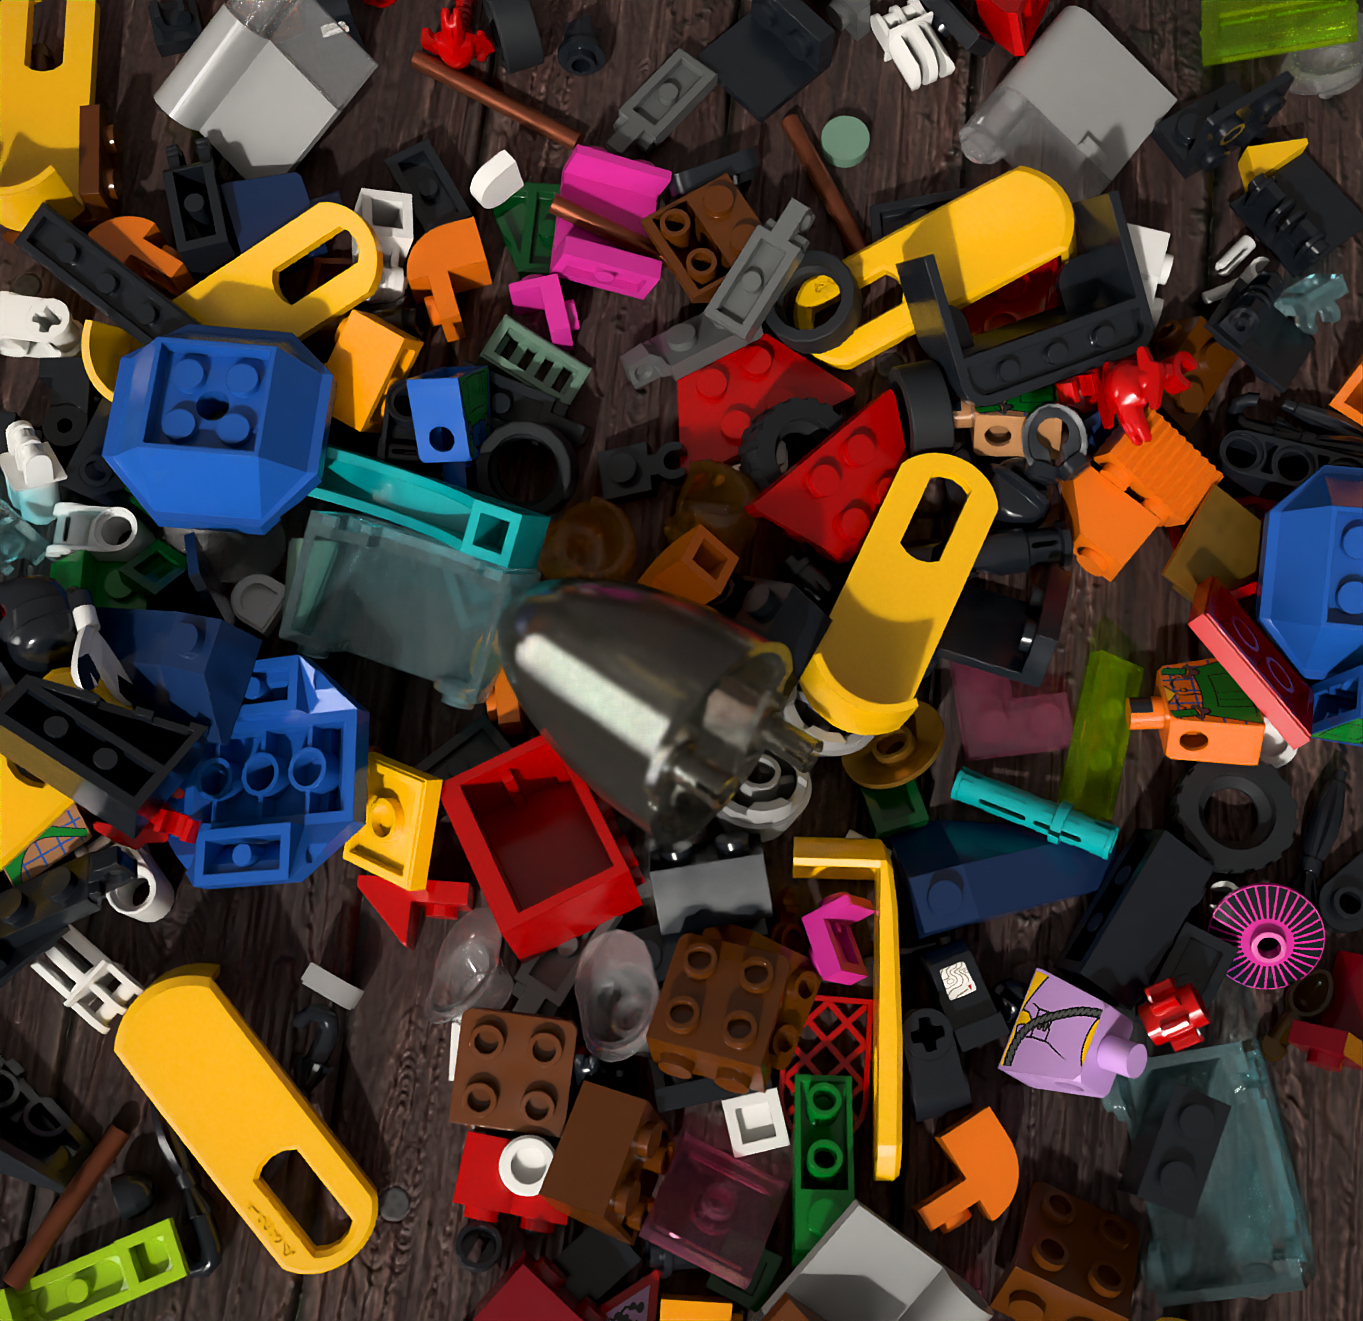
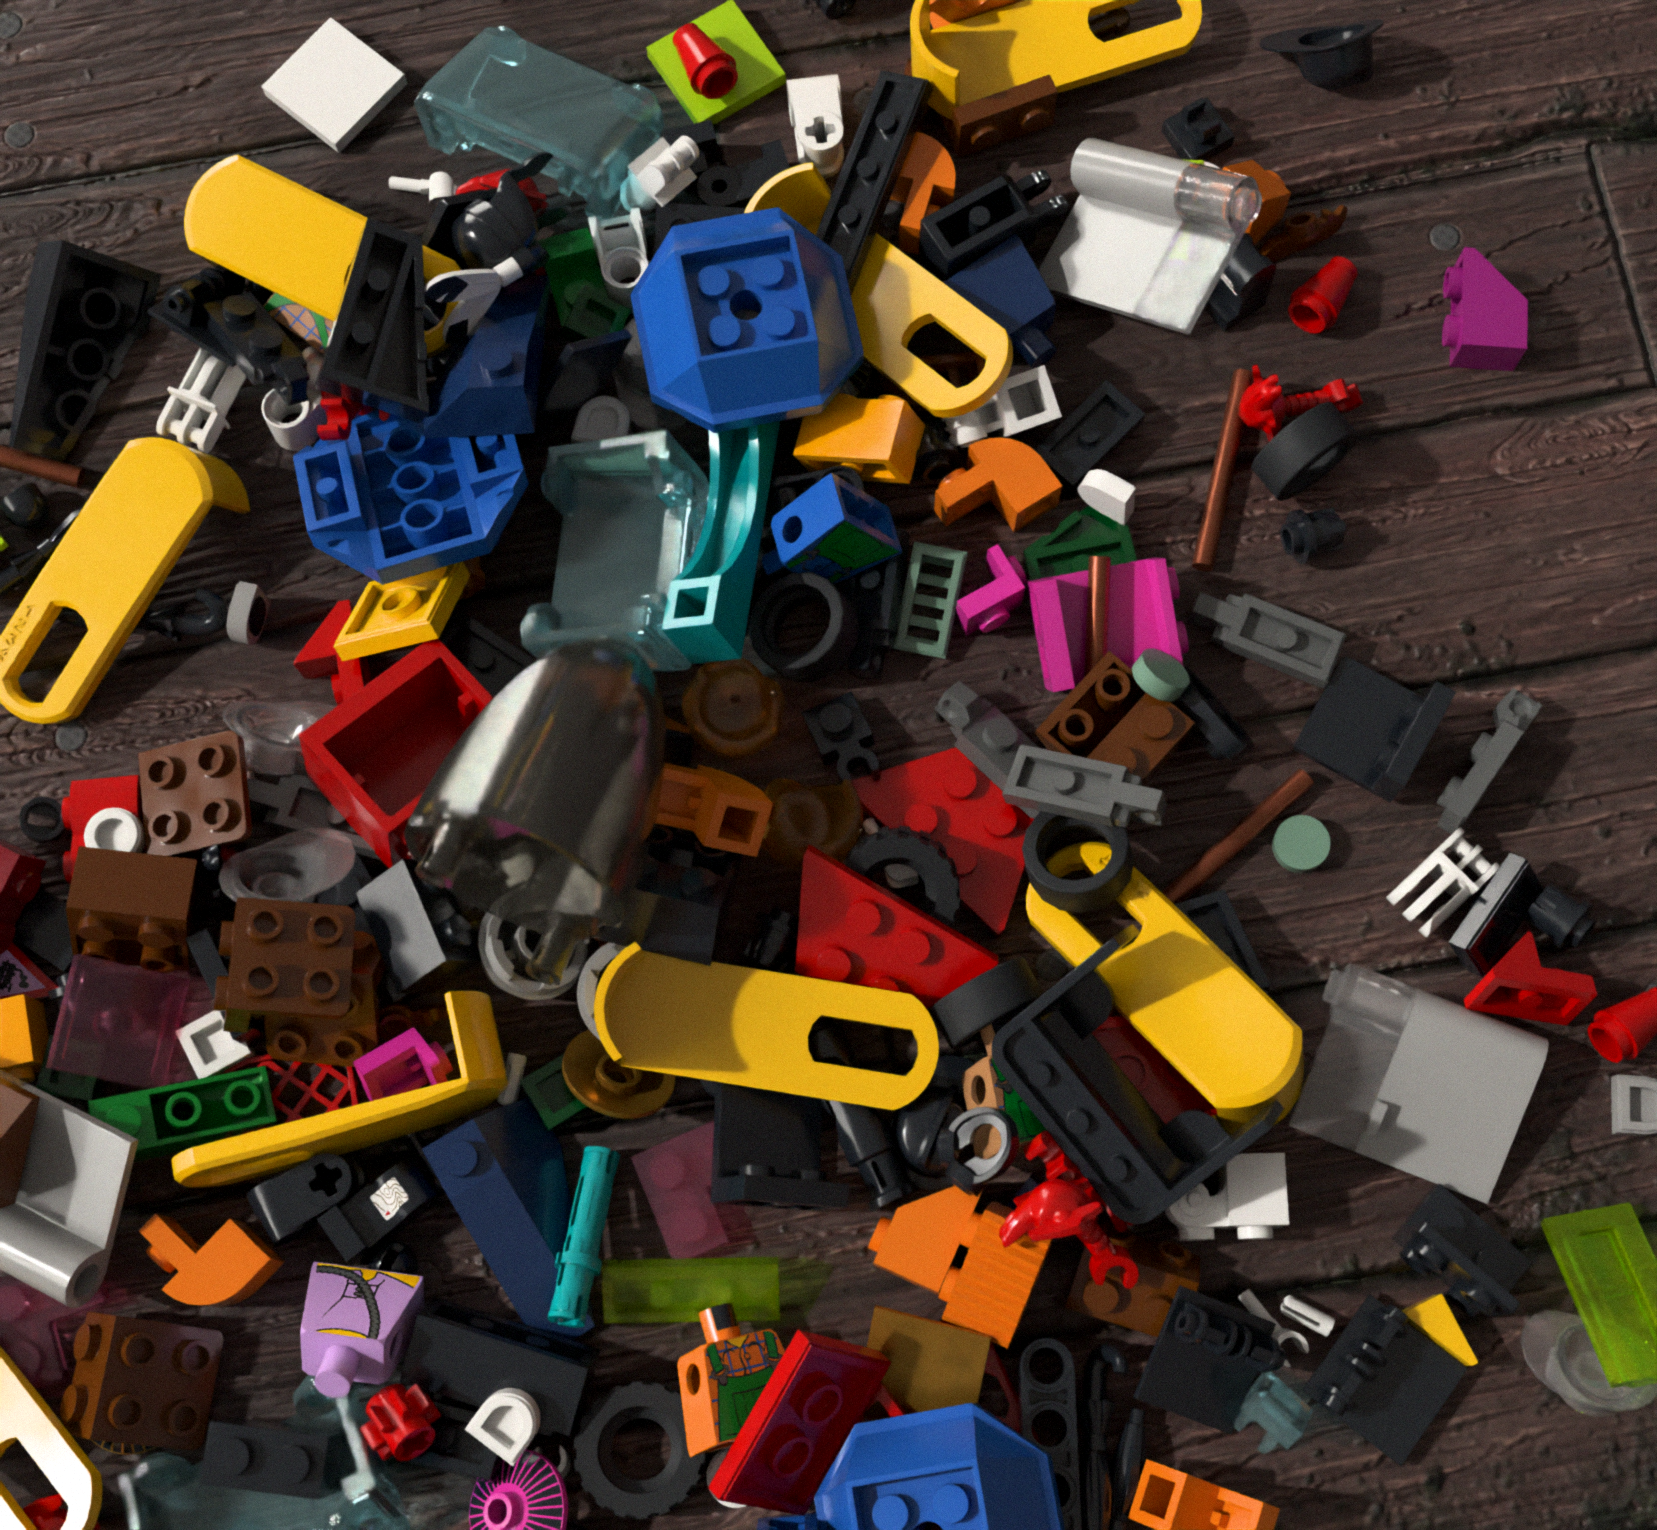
camera: 75 degrees right, 0 degrees up
none -> white tile [465,1388,541,1466]
none -> sand green tile [1132,648,1190,702]

